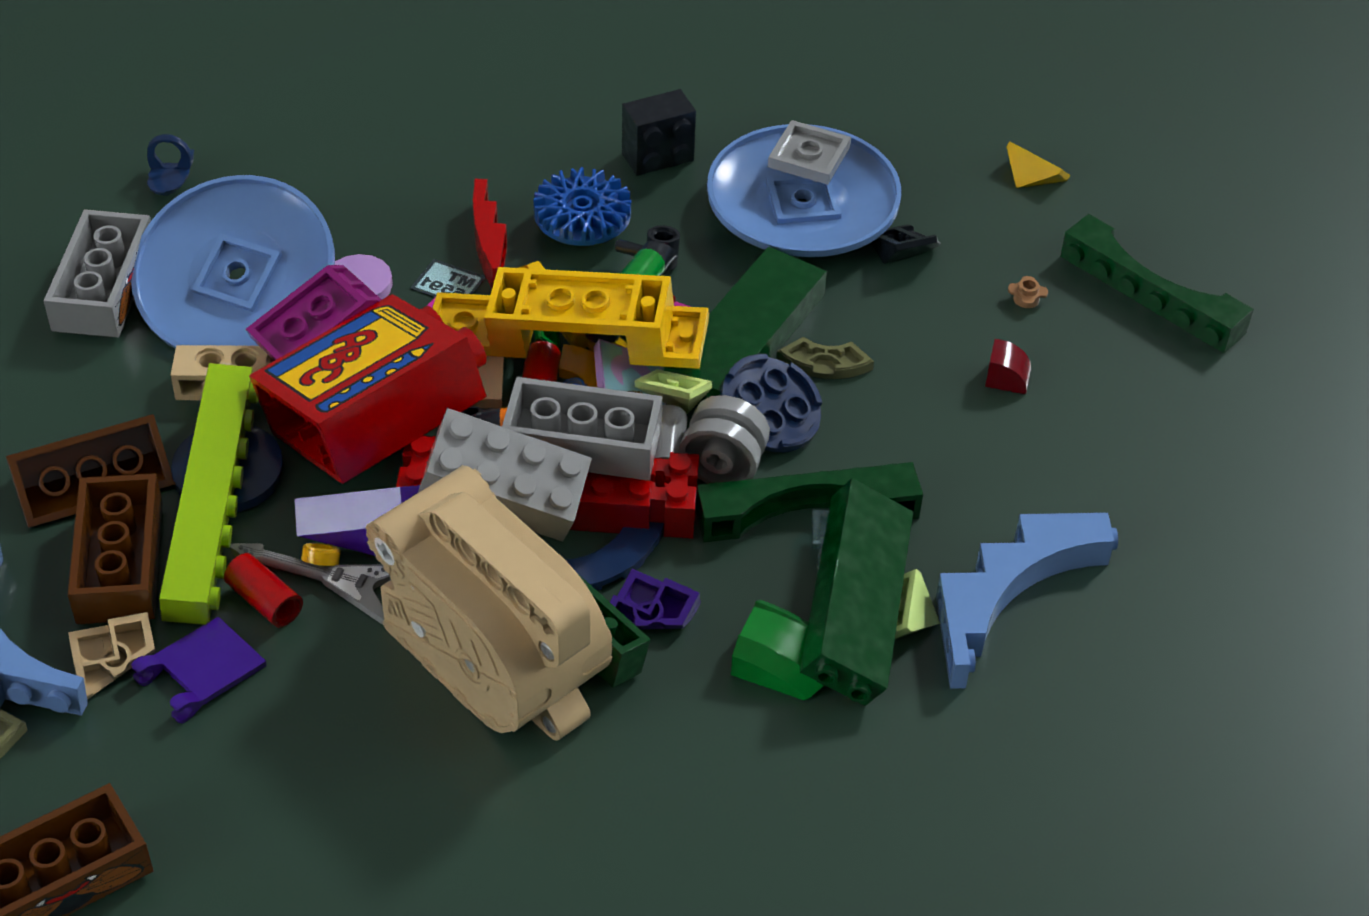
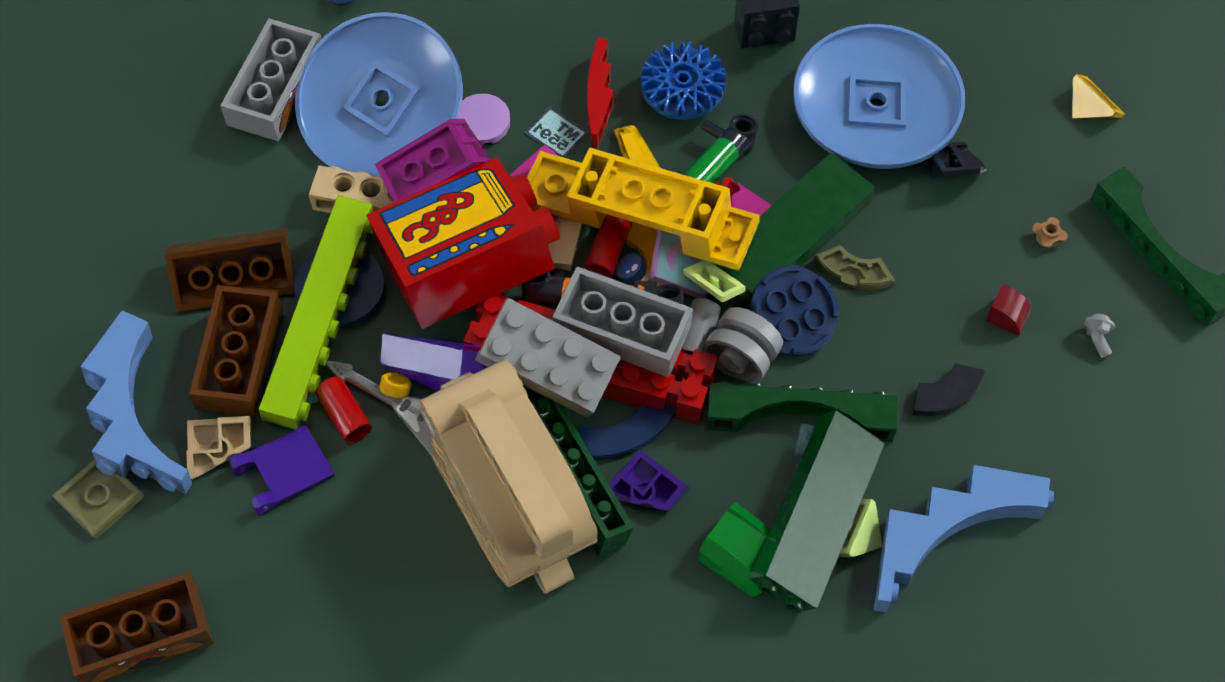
camera: 15 degrees right, 15 degrees up
light grey plate [768,120,851,185] -> none
none -> black tile [913,363,985,416]
none -> light grey plate [1084,314,1115,358]

